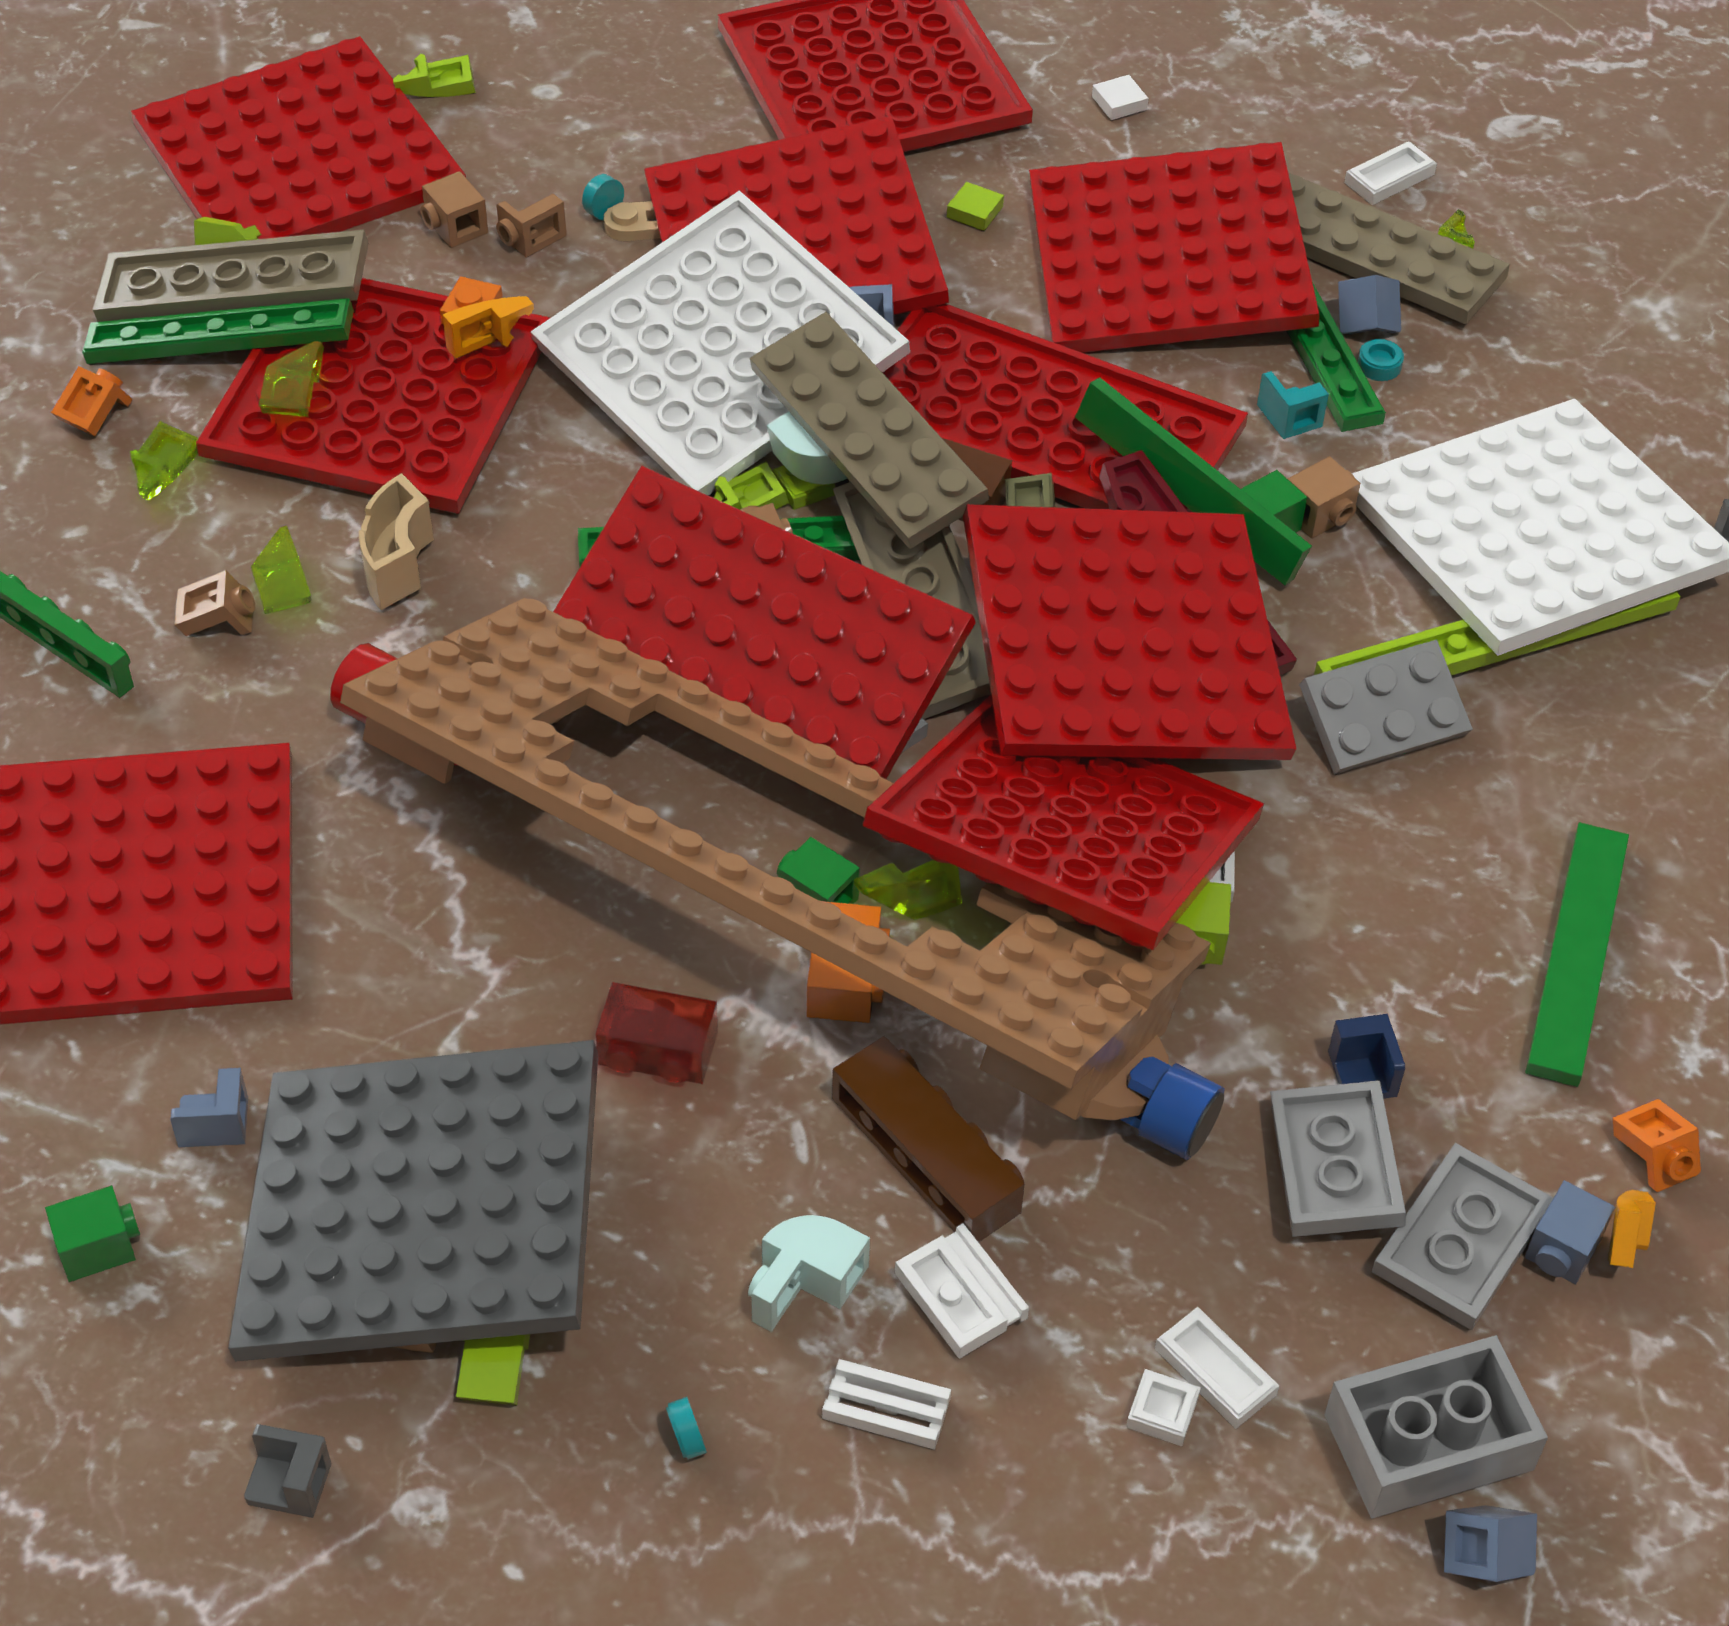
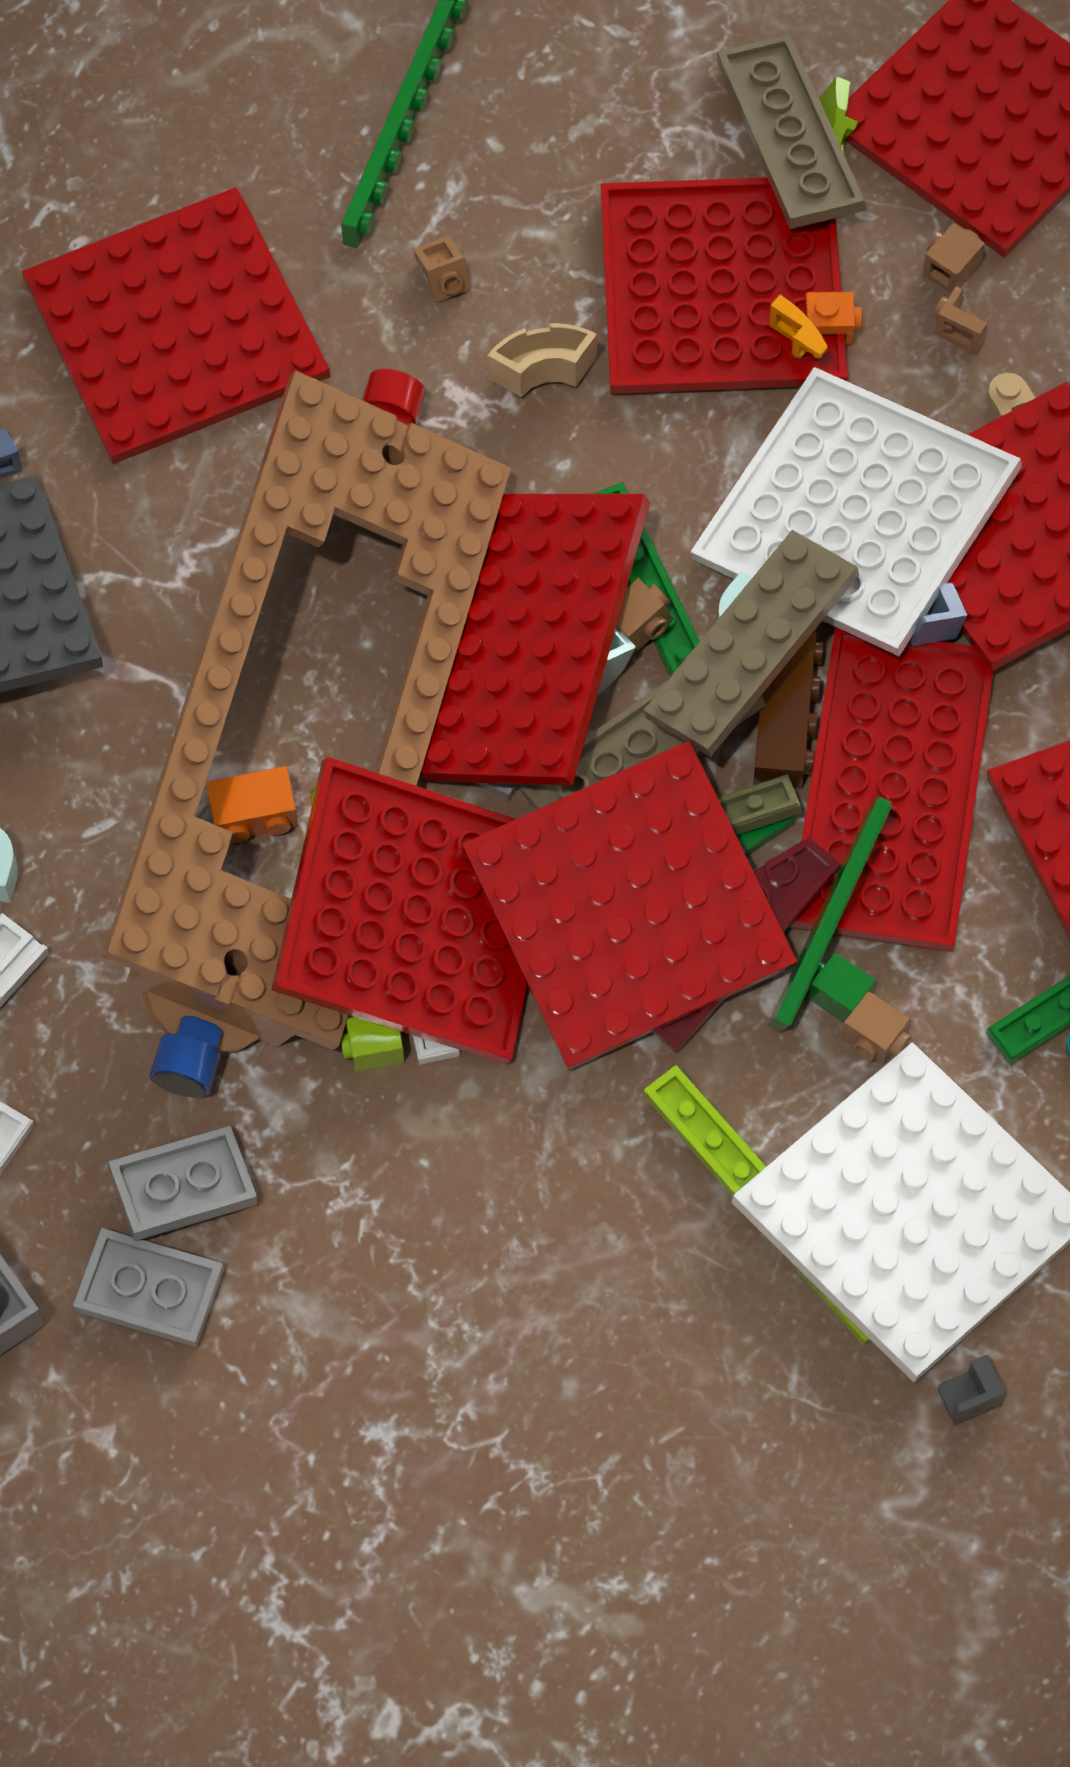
camera: 75 degrees right, 15 degrees up
orange bracket [51,366,133,437] -> none
green tile [82,298,354,364] -> none
clear neon green slope [130,421,198,500] -> none
clear neon green slope [251,526,311,614] -> none
clear neon green slope [259,341,324,417] -> none
teal tile [582,174,624,220] -> none
clear red brick [595,982,718,1084] -> none
lime slope [714,462,789,510] -> none
green brick [777,837,860,904] -> none
reddish brown brick [832,1036,1025,1243] -> none
teal panel [1257,371,1329,439] -> none
light grey plate [1299,640,1473,775] -> none
dark blue panel [1328,1014,1405,1099] -> none
green tile [1525,822,1629,1087] -> none
sand blue brick [1525,1180,1616,1285] -> none
light orange slope [1608,1190,1656,1268] -> none
orange bracket [1612,1099,1701,1192] -> none

